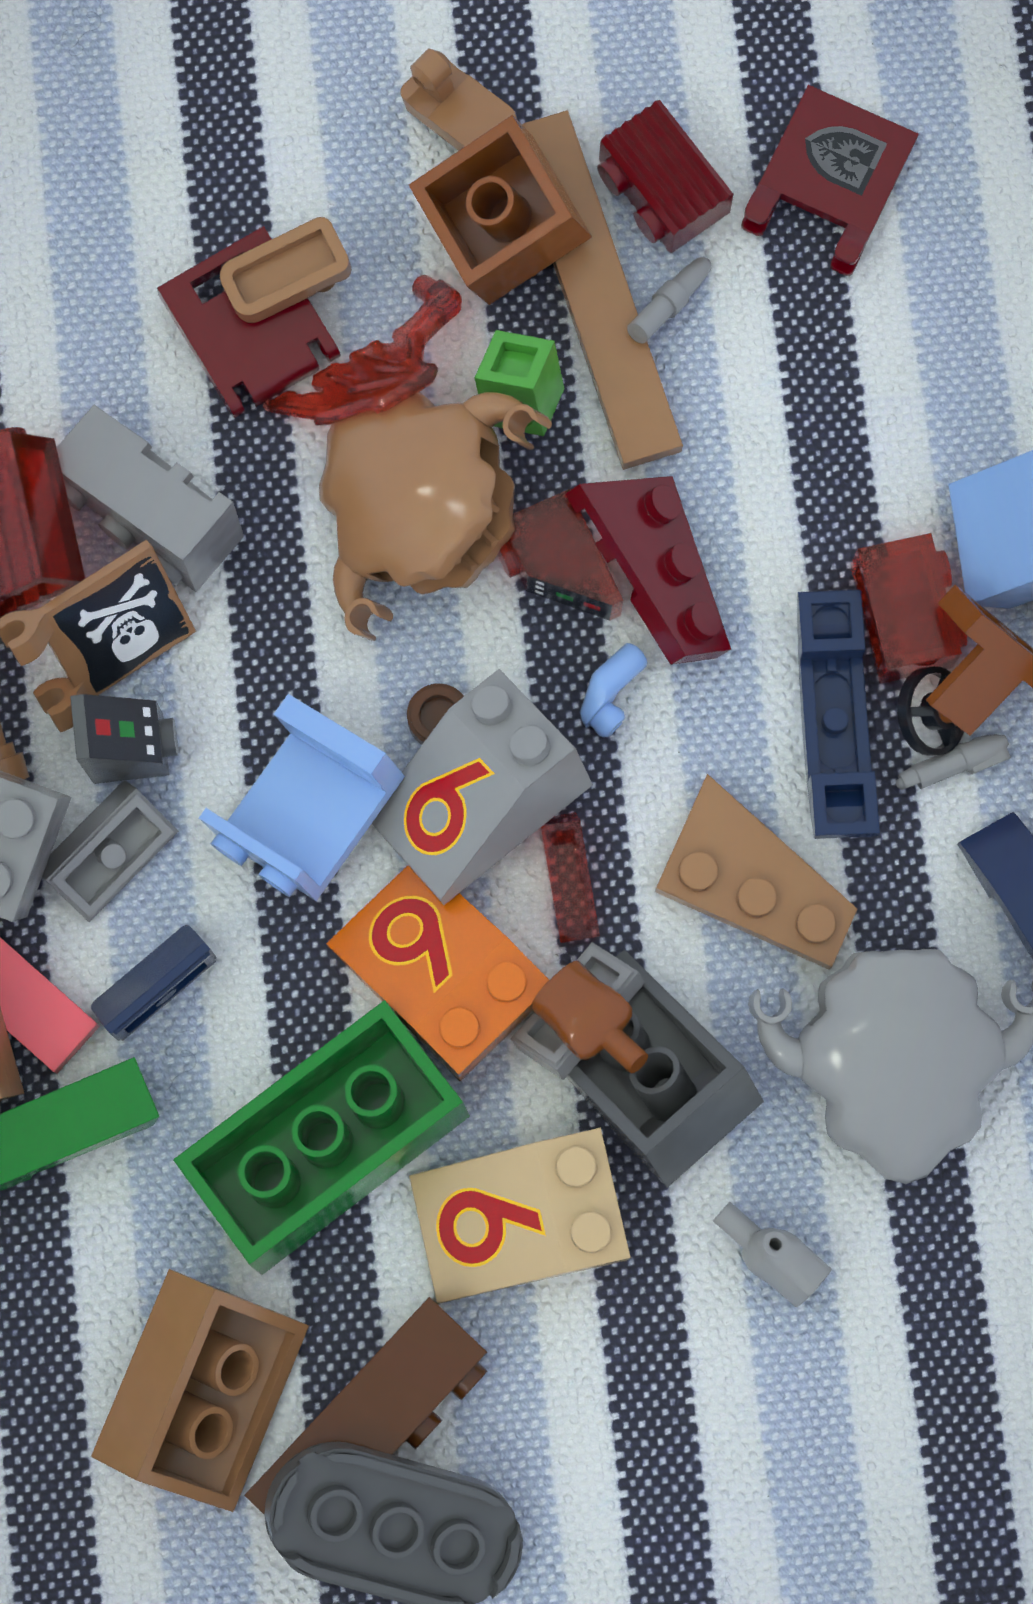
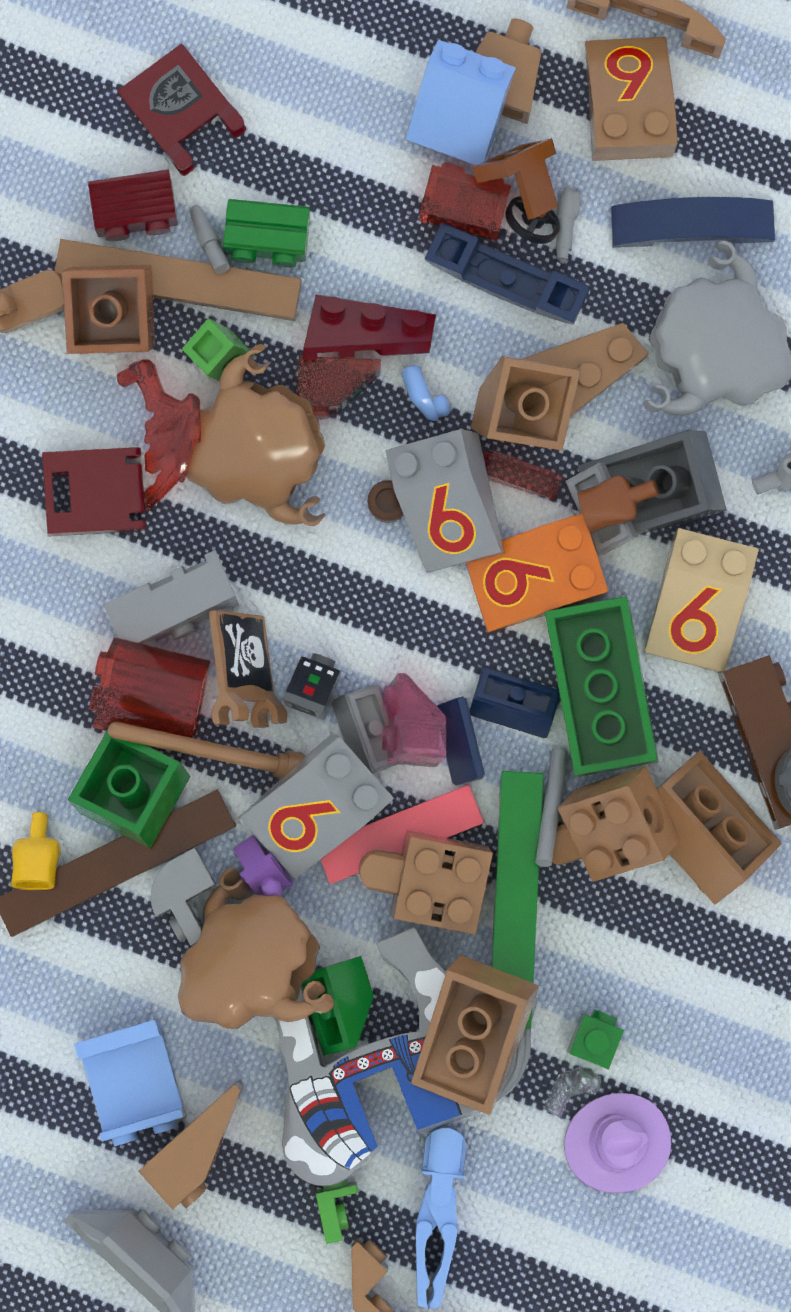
camera: 65 degrees left, 5 degrees up
light blue panel [199,694,405,901] -> none
medium nougat piece [220,217,352,323] -> none
none -> green brick [223,199,310,268]
none -> clear pink slope [382,673,446,767]
none -> dark blue slope [469,667,560,738]
none -> medium nougat slope [471,356,581,450]
none -> light grey bar [535,748,568,867]
none -> medium nougat brick [552,766,681,882]

